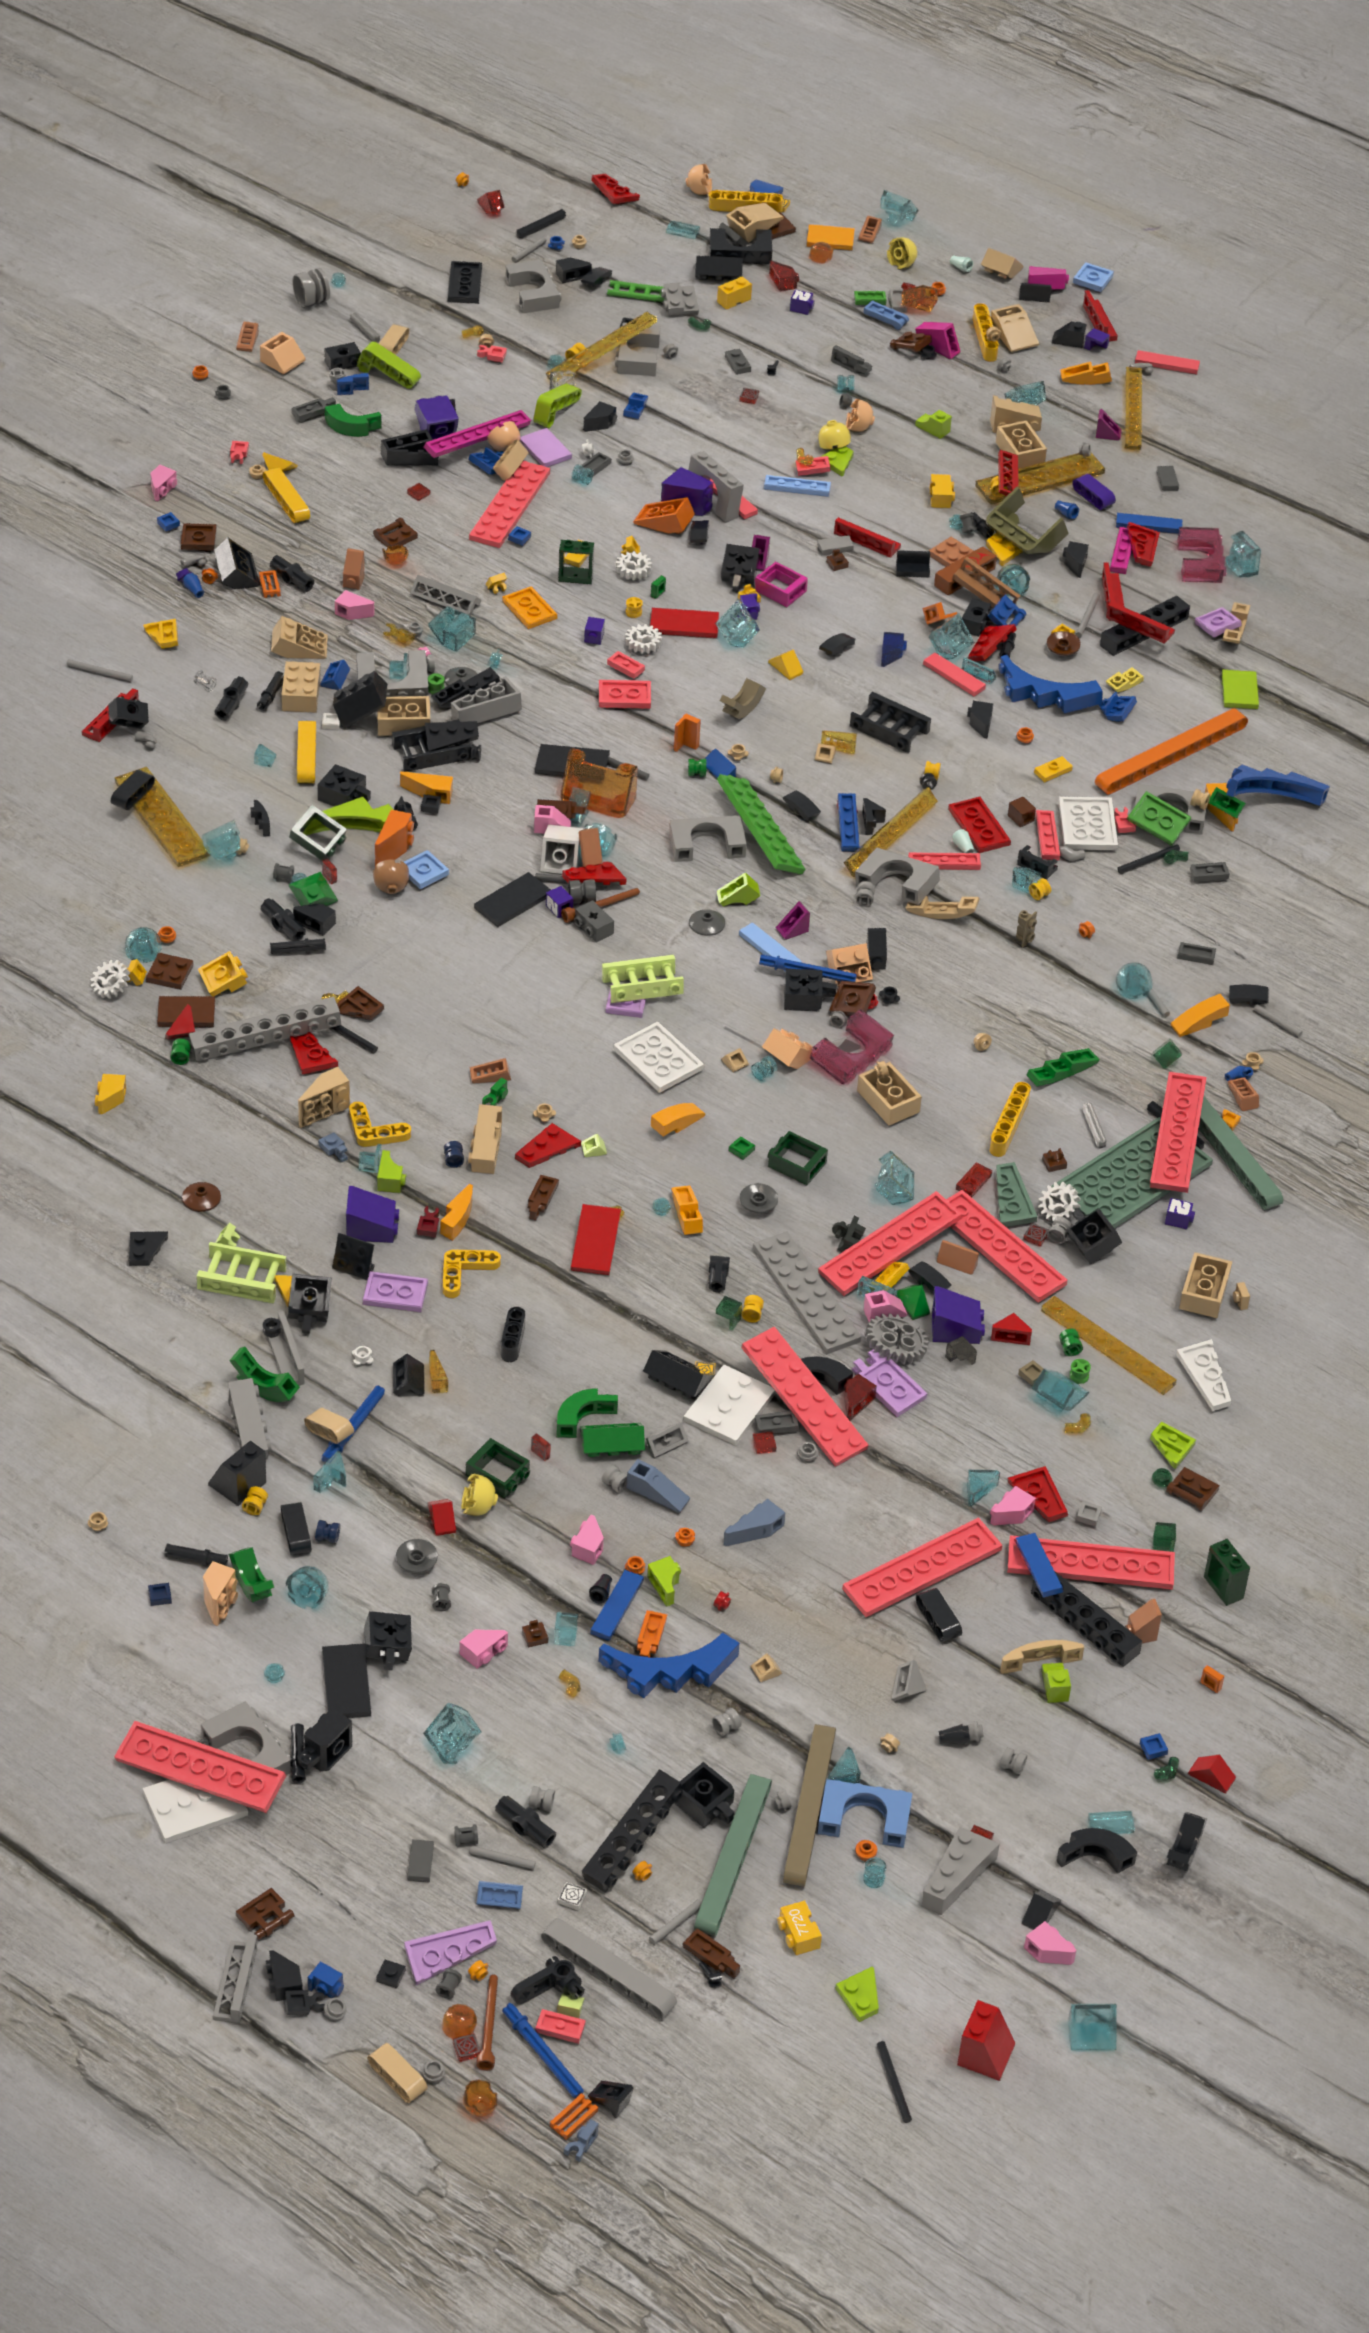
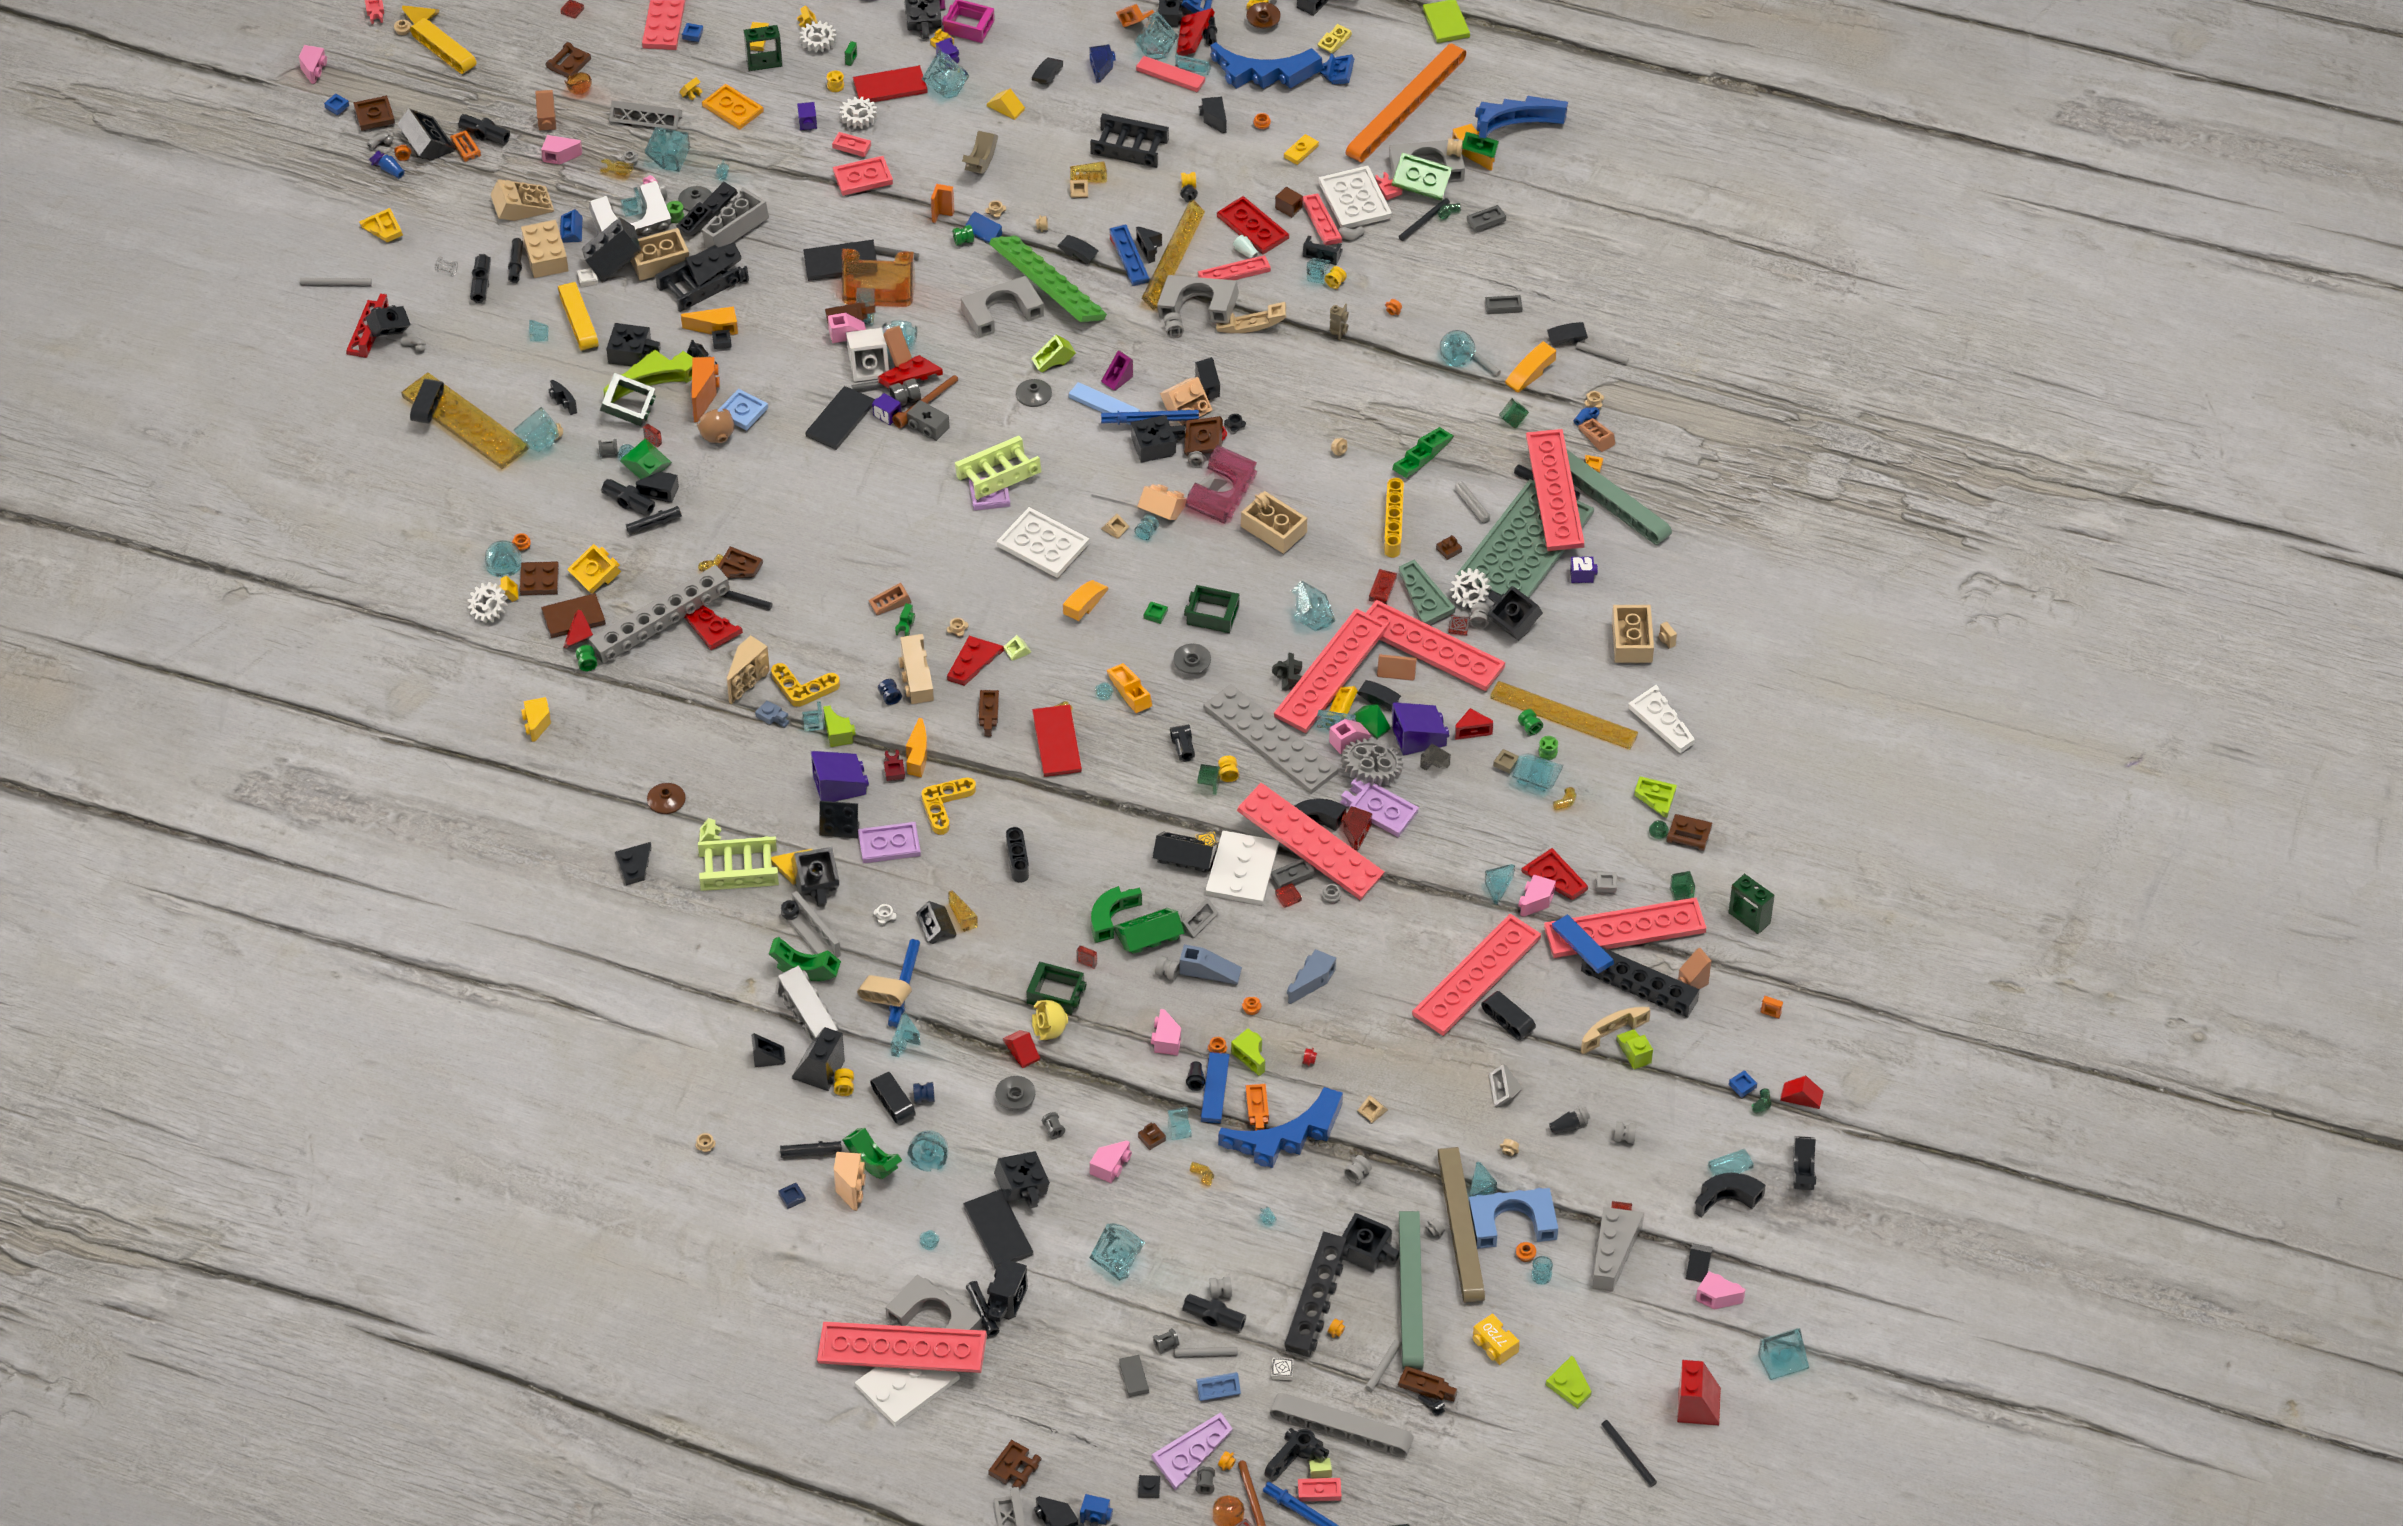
camera: 15 degrees left, 5 degrees up
none -> black slope [751,1033,786,1067]

